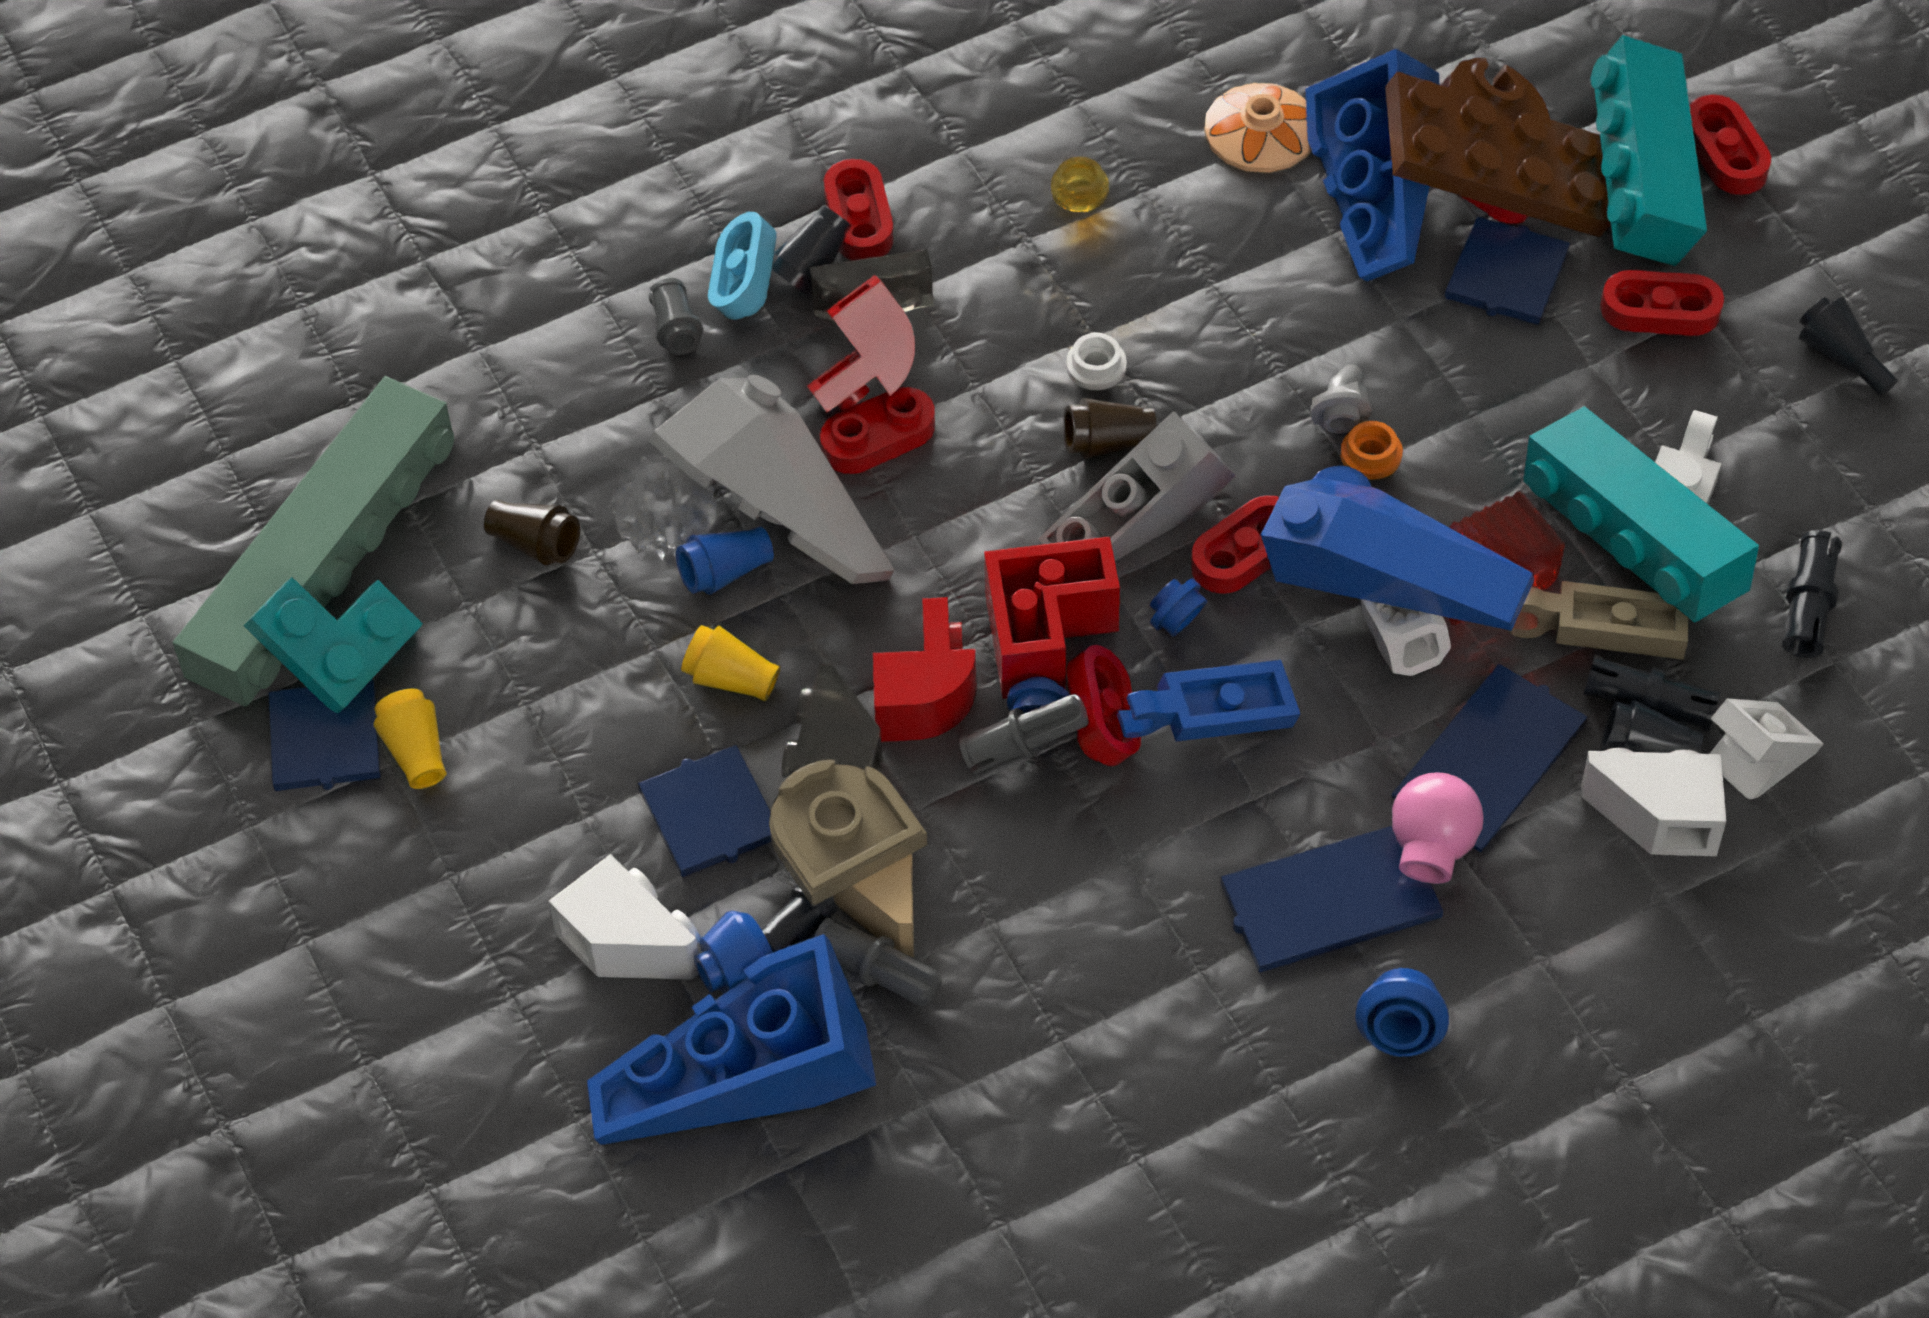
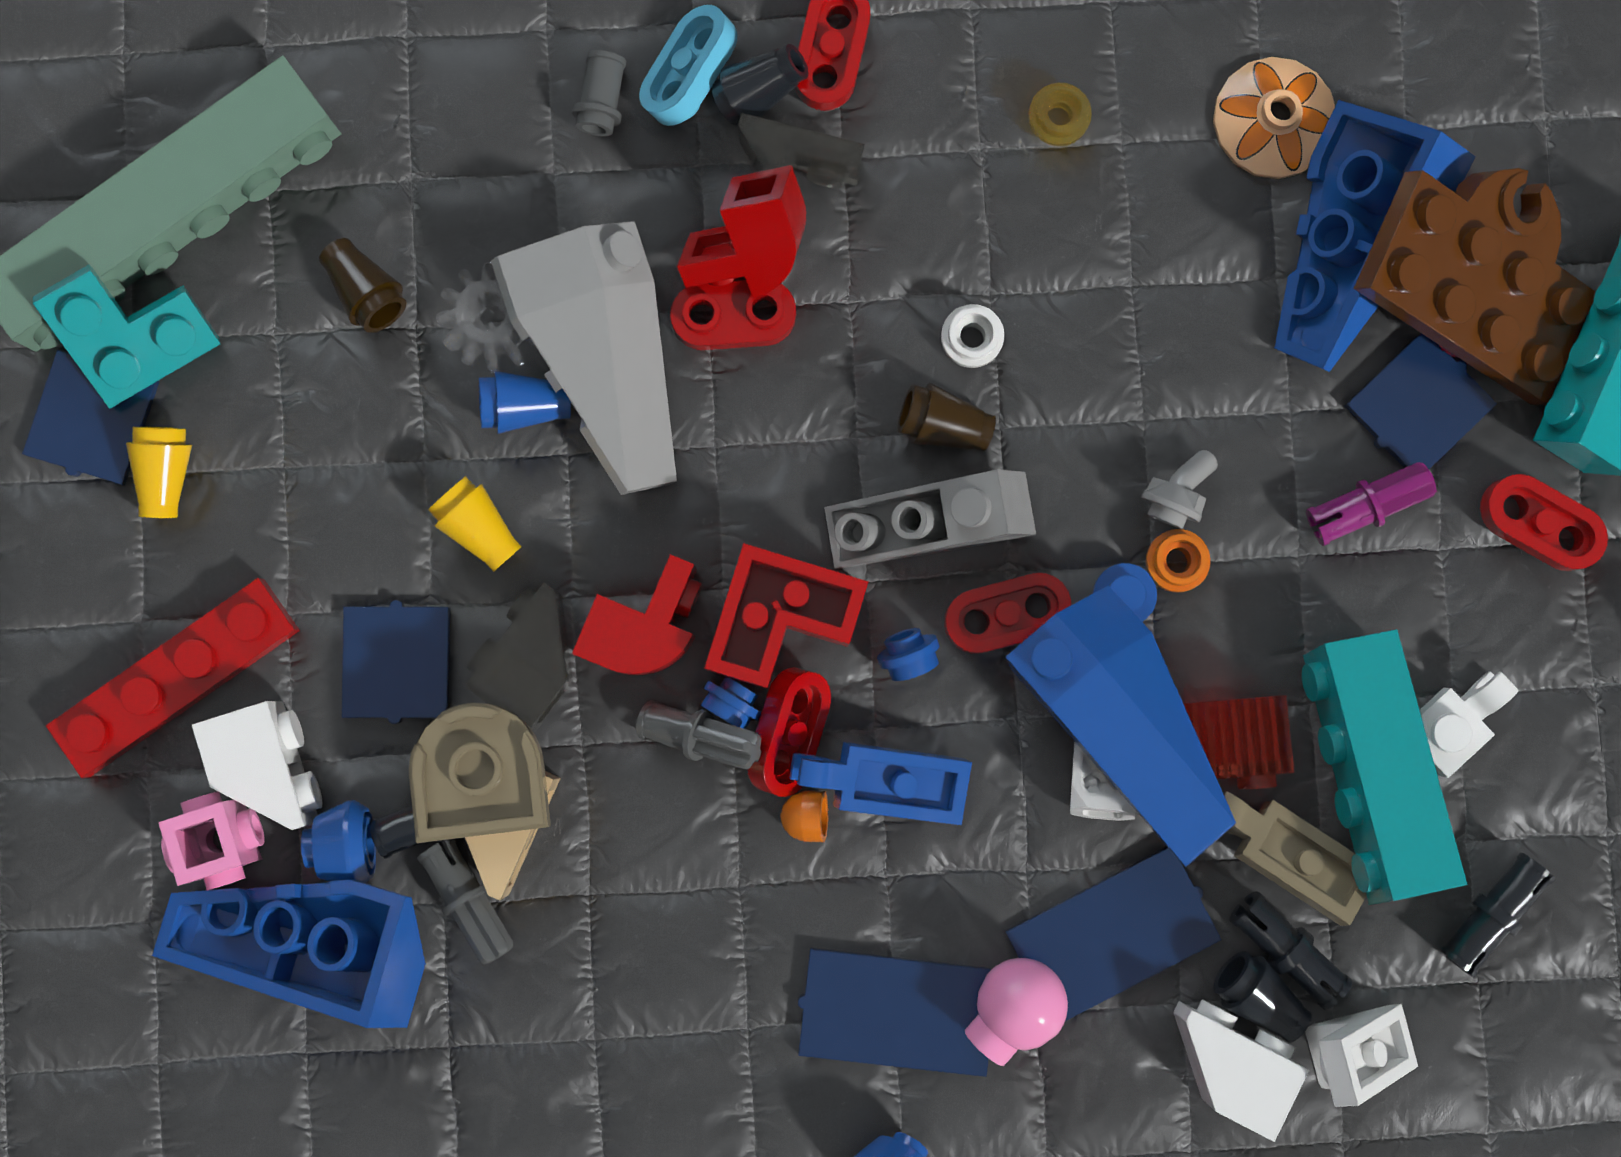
camera: 15 degrees right, 30 degrees up
none -> red plate [45,578,300,778]
none -> bright pink brick [158,792,264,891]
none -> orange hinge [780,791,828,842]
none -> magenta axle [1306,462,1437,546]

